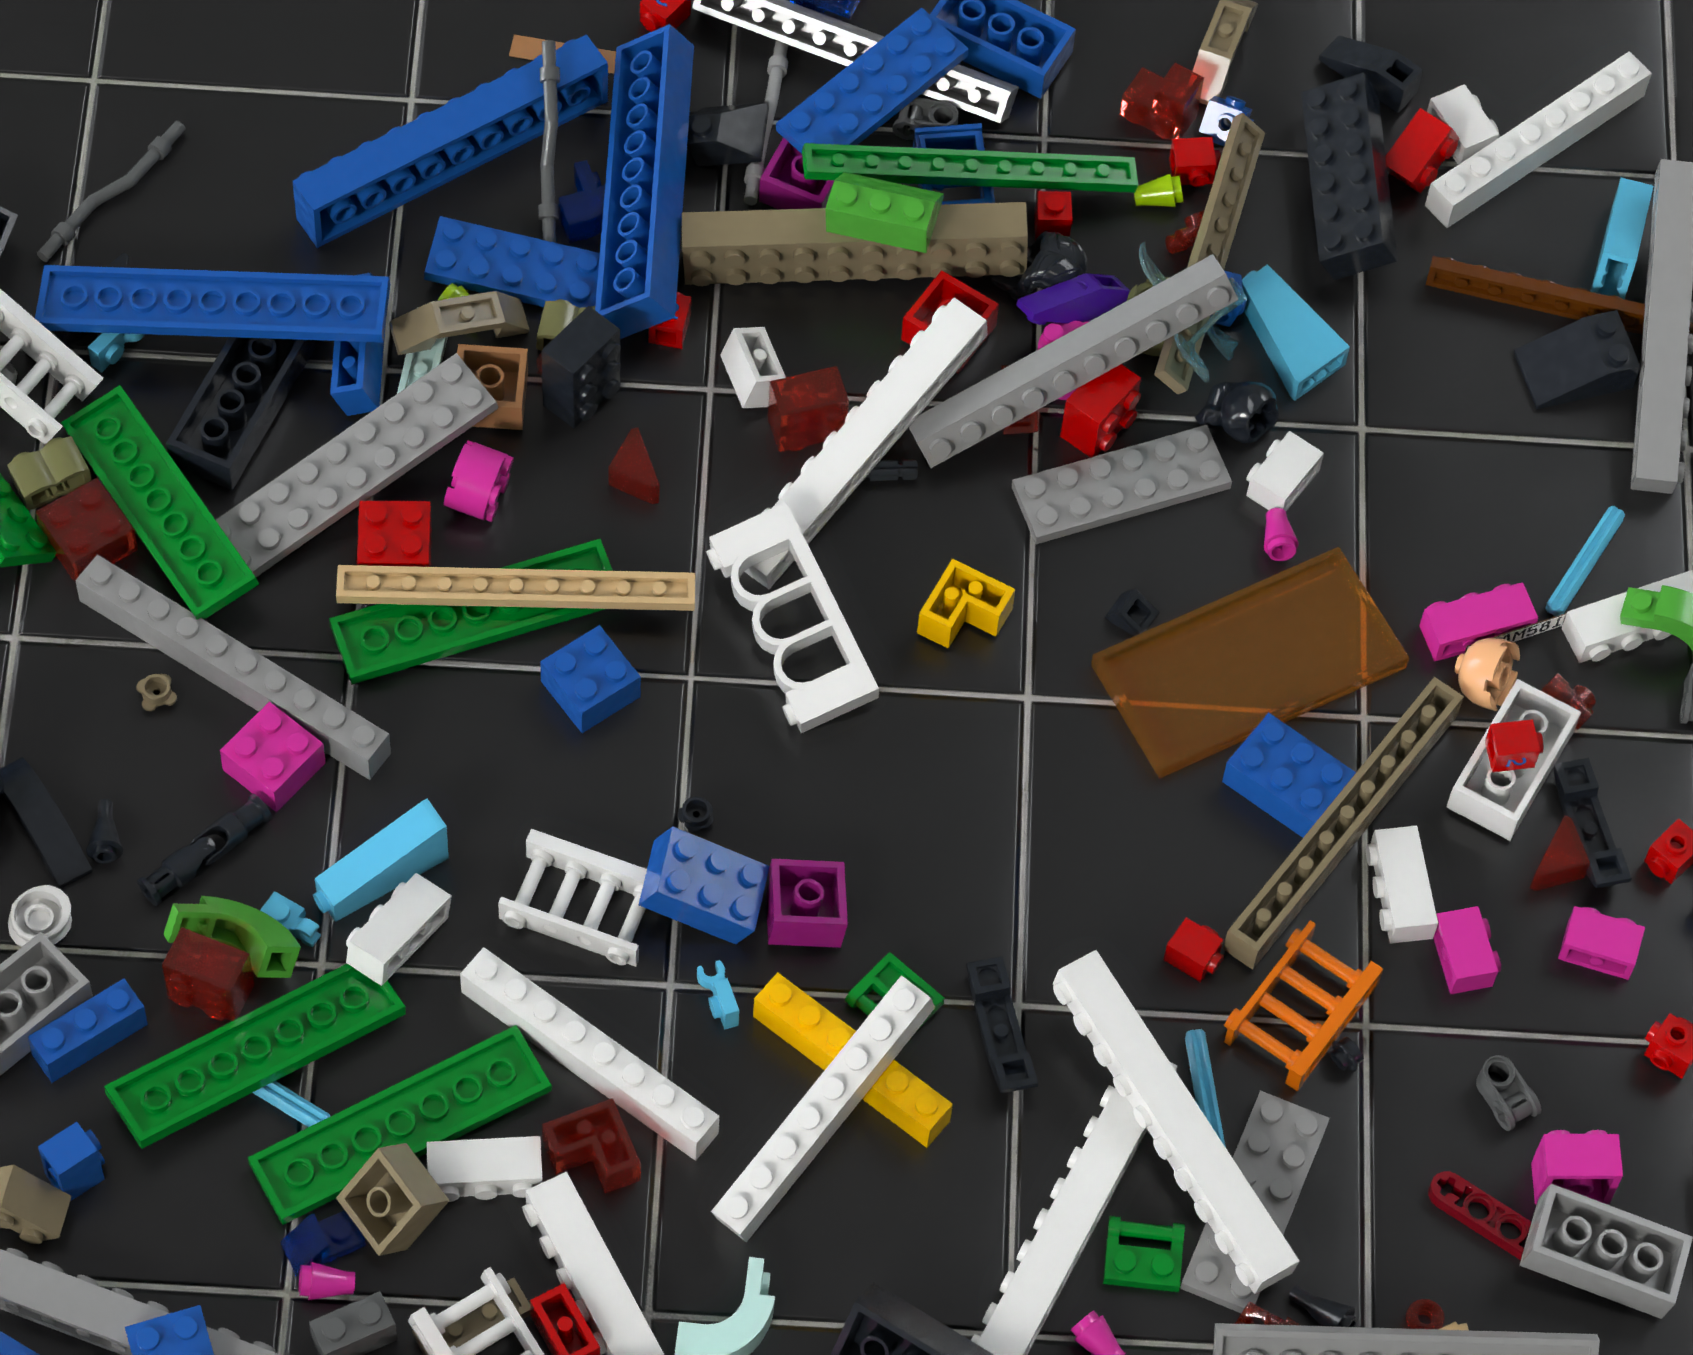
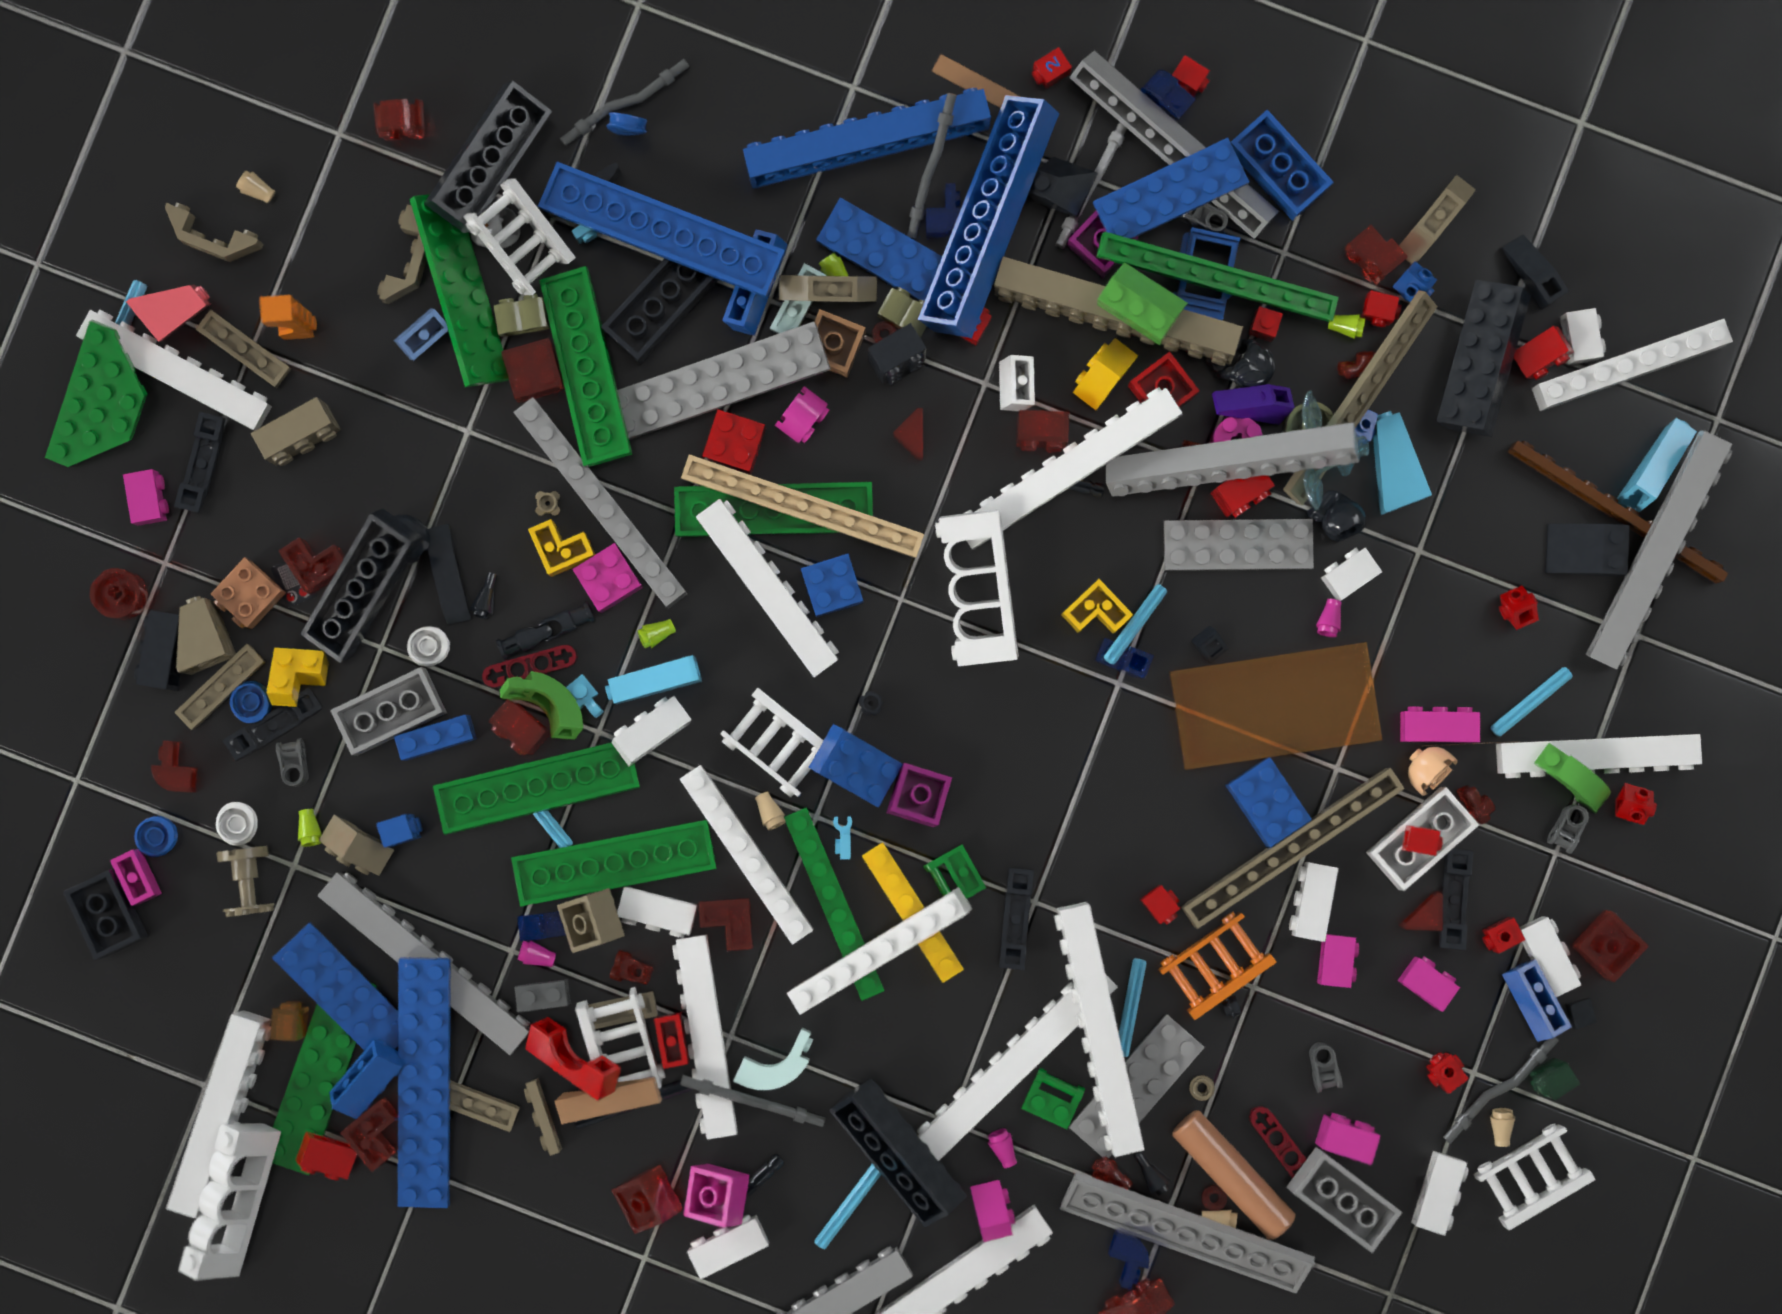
camera: 20 degrees right, 25 degrees up
none -> dark red beam [482,645,577,688]
none -> yellow brick [528,519,596,577]
none -> blue piece [607,112,647,135]
none -> clear red plate [610,950,653,985]
none -> lime cone [637,619,676,648]
none -> white brick [696,499,839,677]
none -> tan cone [755,792,786,831]
none -> green plate [784,807,885,1001]
none -> yellow brick [1073,338,1138,410]
none -> clear blue brick [1095,638,1154,679]
none -> medium azure axle [1104,584,1167,665]
none -> nougat cylinder [1172,1110,1296,1240]
none -> dark tan plate [1189,1075,1215,1101]
none -> red brick [1499,586,1539,630]

